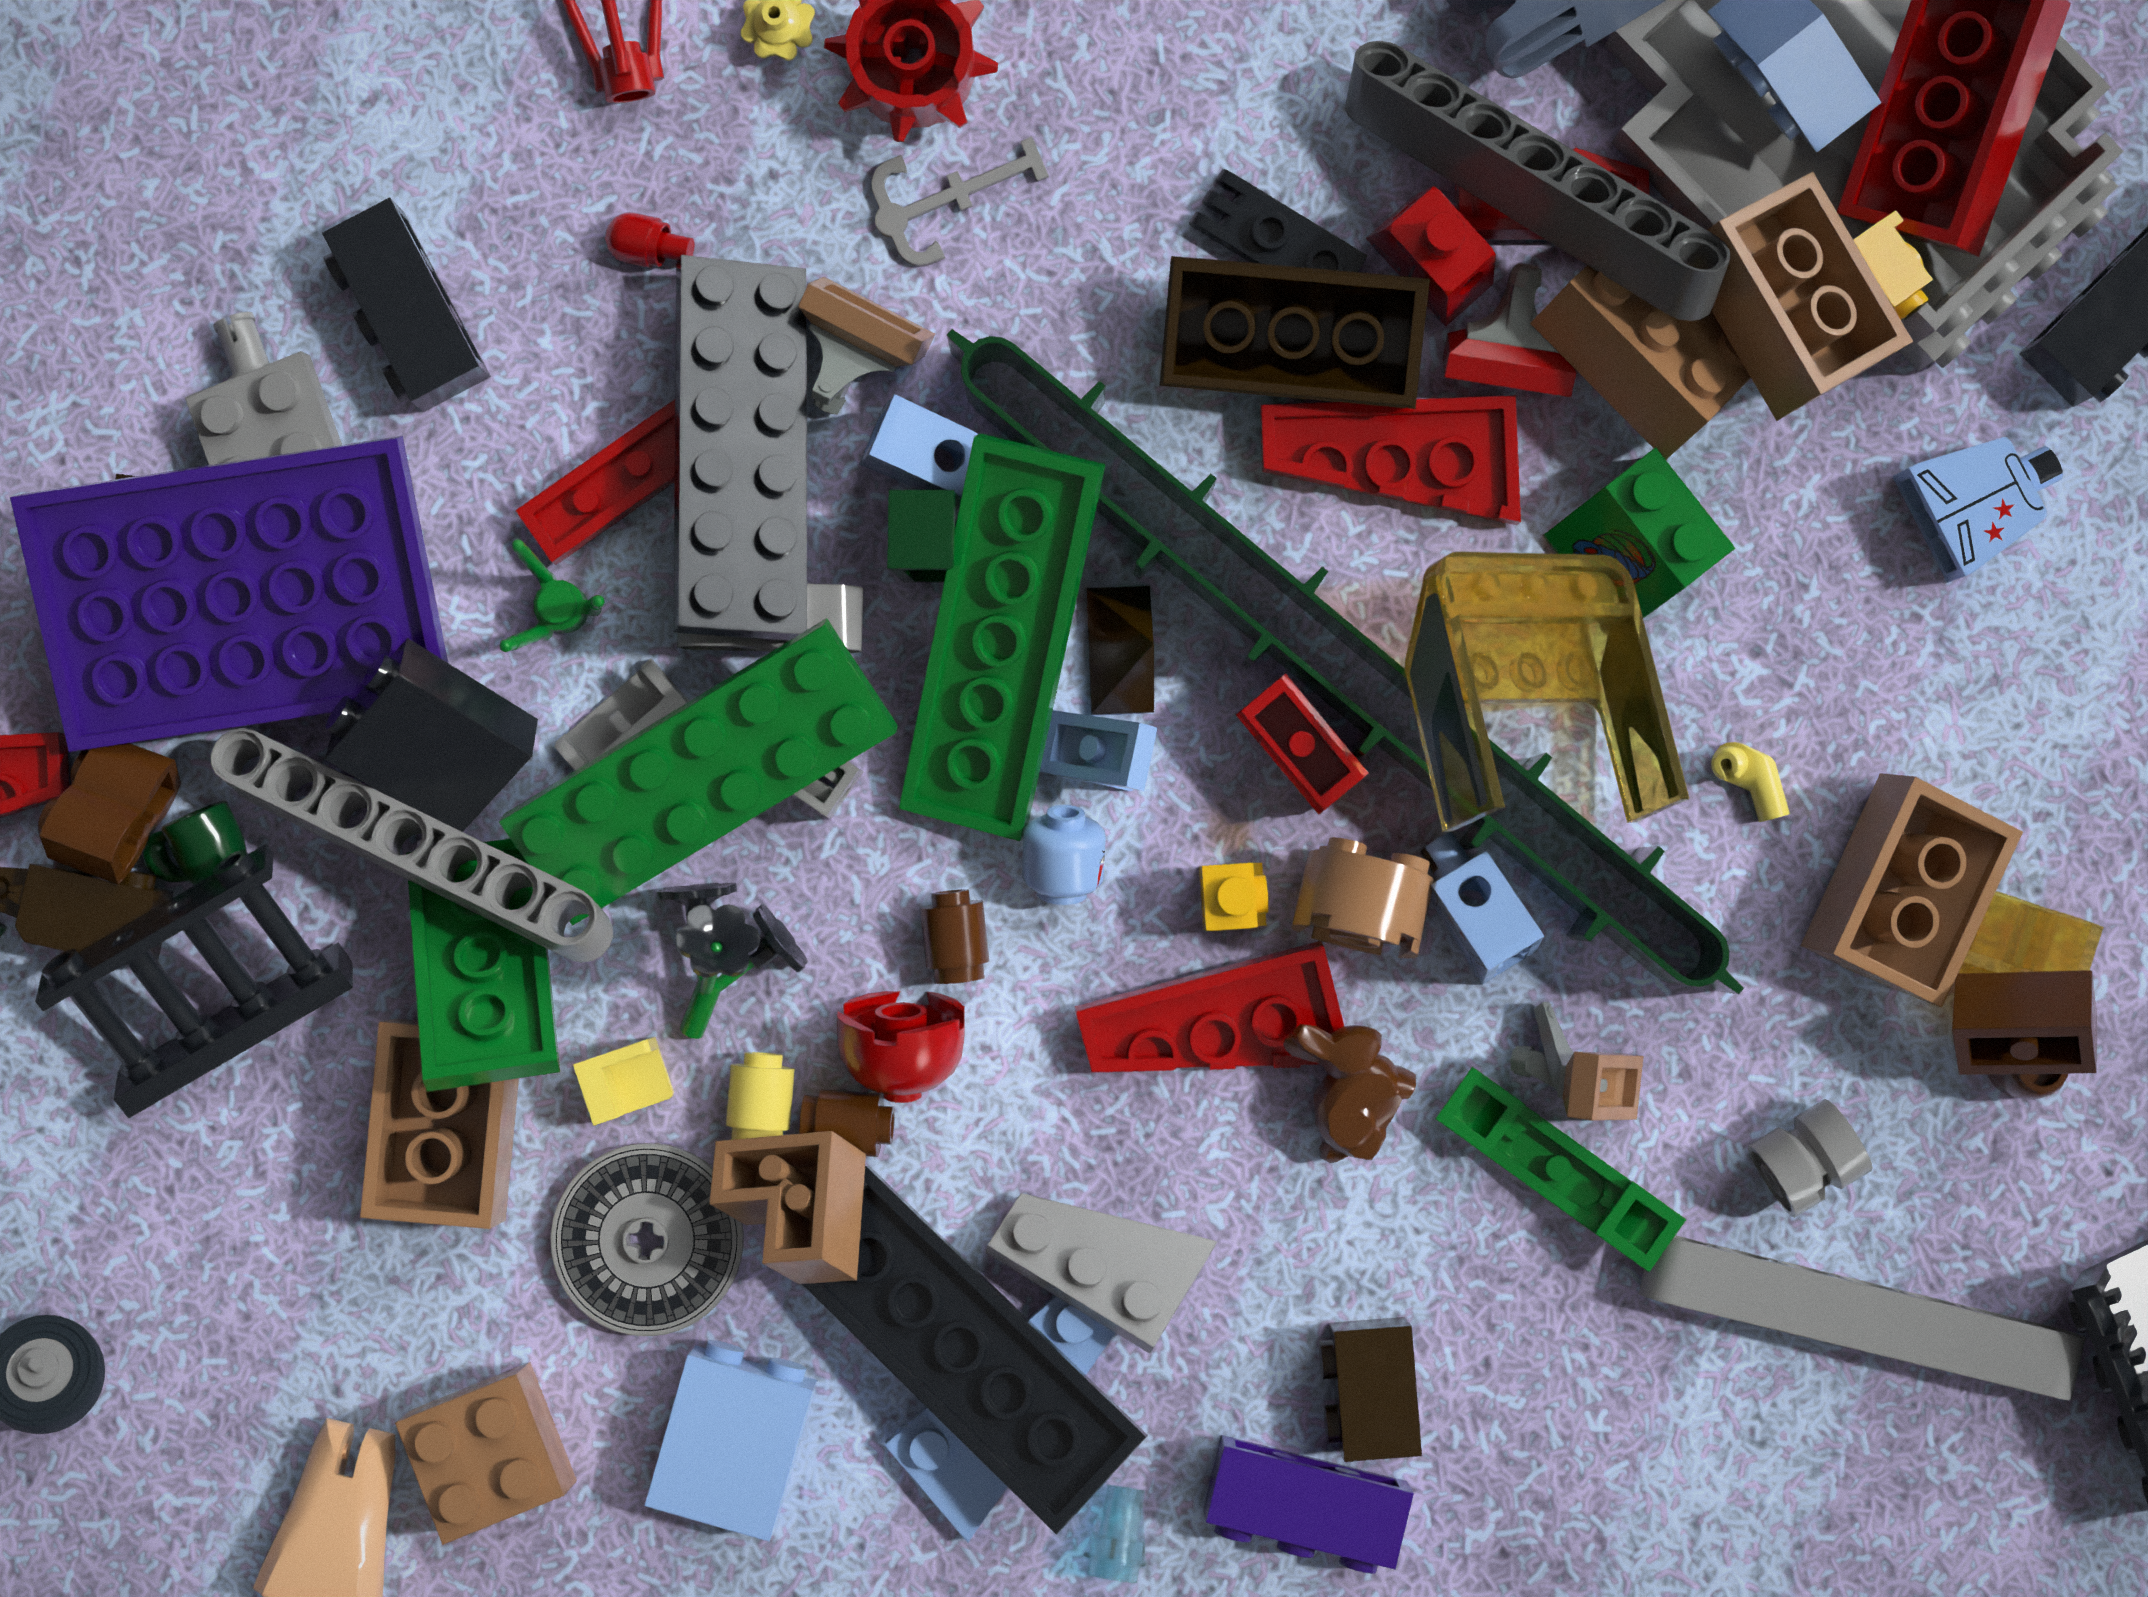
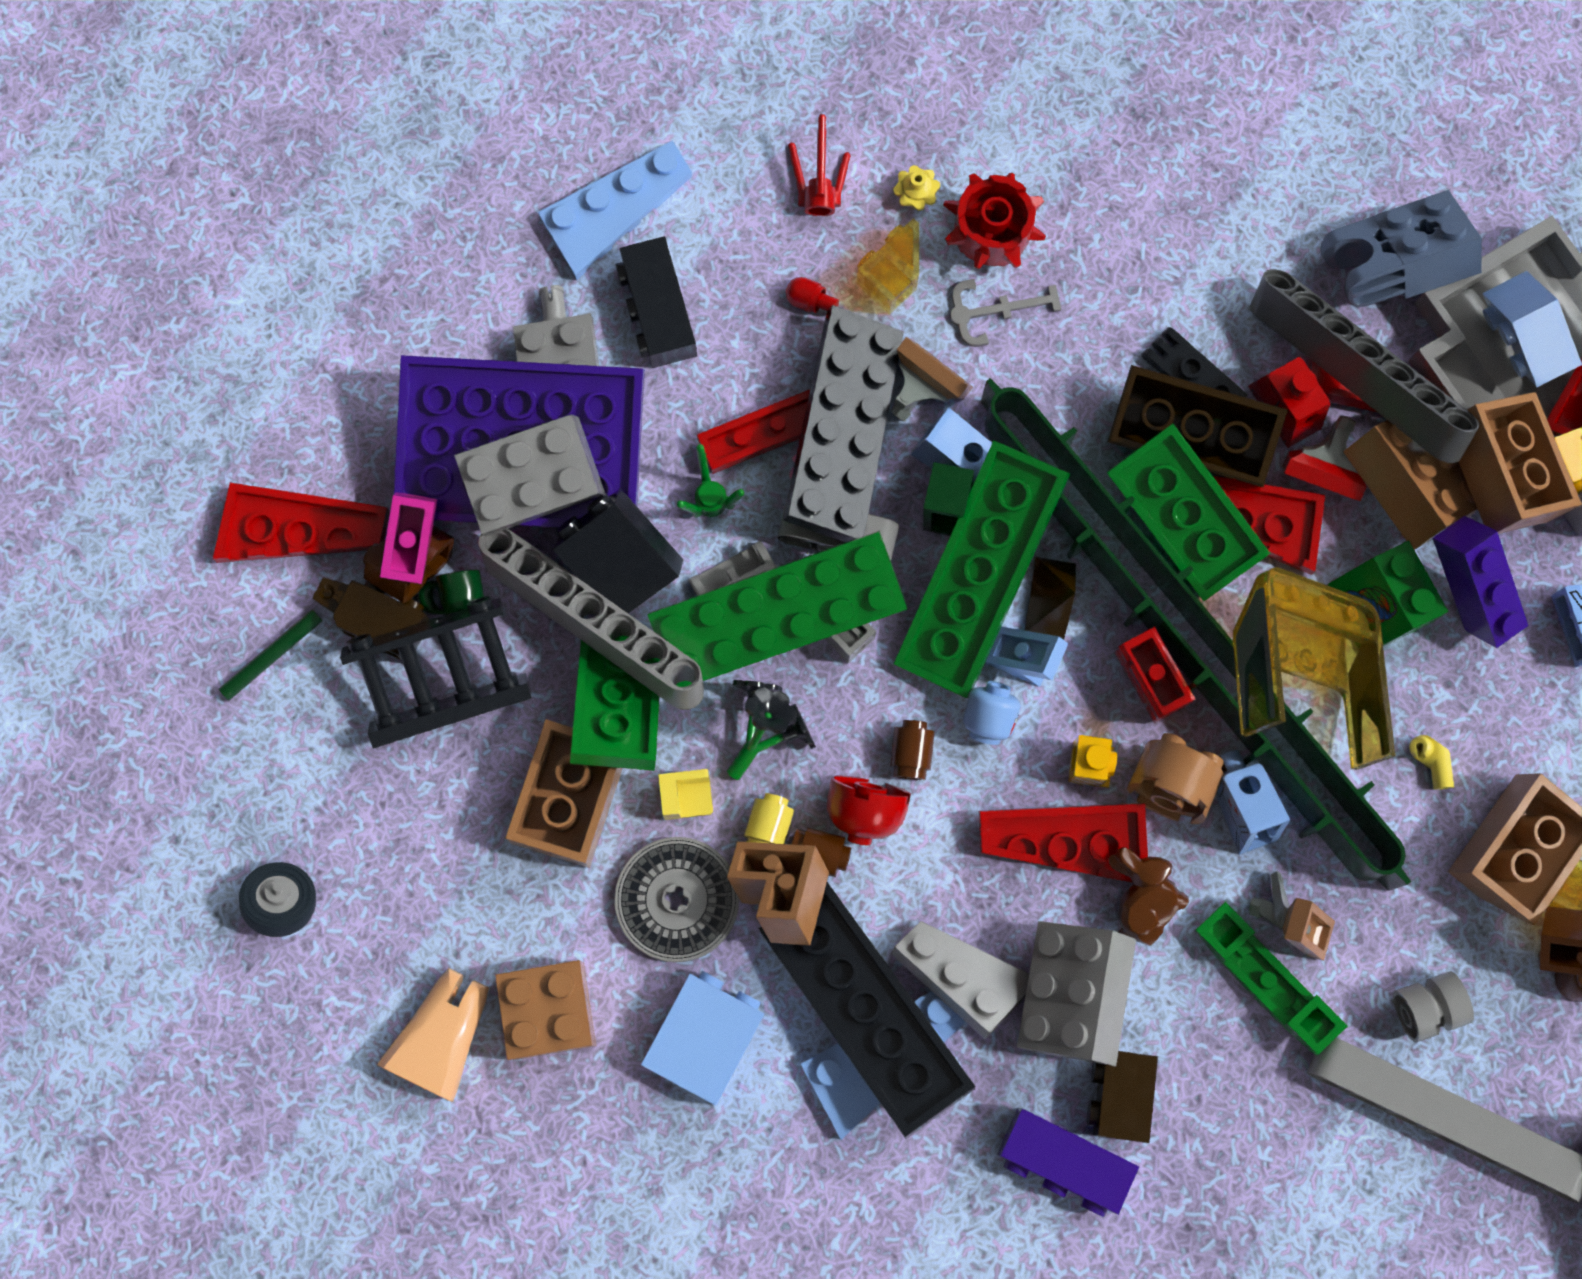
camera: 10 degrees right, 10 degrees down
clear light blue cone [1083,1484,1146,1583] -> none
none -> dark pink slope [380,492,437,584]
none -> light grey brick [454,414,605,534]
none -> light blue wing [538,140,692,280]
none -> clear yellow slope [856,218,919,315]
none -> light grey brick [1017,921,1136,1066]
none -> green plate [1107,423,1271,601]
none -> dark purple brick [1432,515,1529,648]

